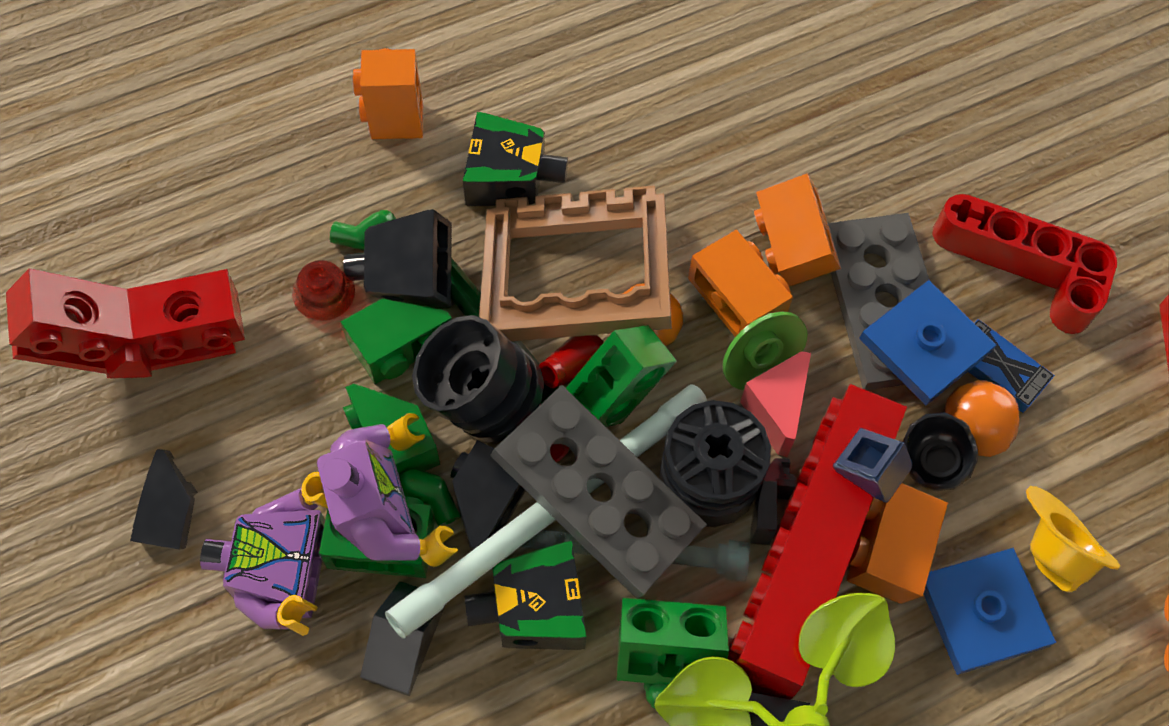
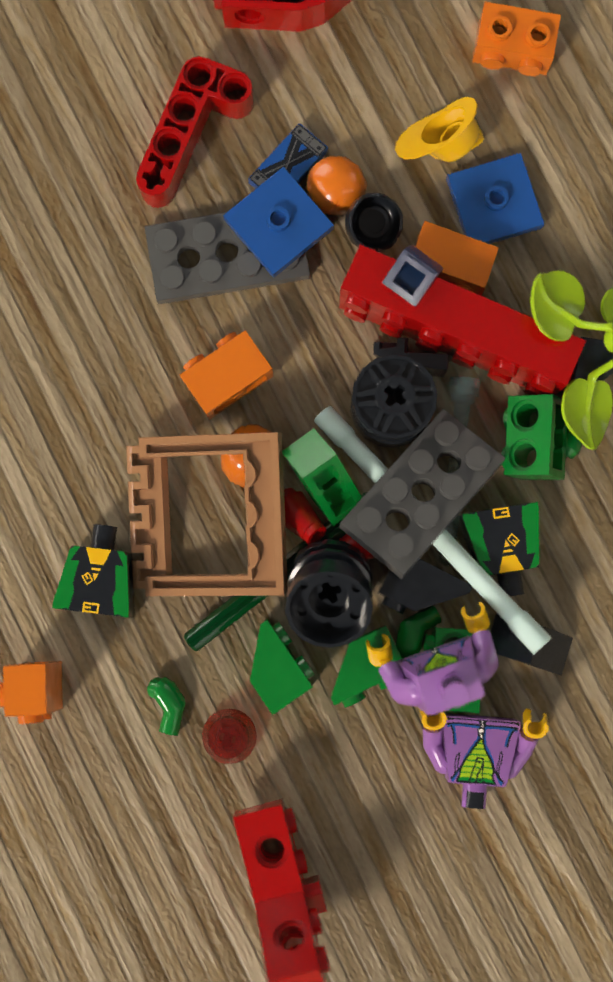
camera: 85 degrees left, 20 degrees up
black slope [130,449,198,550] -> none
black torso [343,209,452,307] -> none
bright green dish [723,312,808,390] -> none
coral slope [740,351,811,457] -> none
orange brick [754,173,841,287] -> none

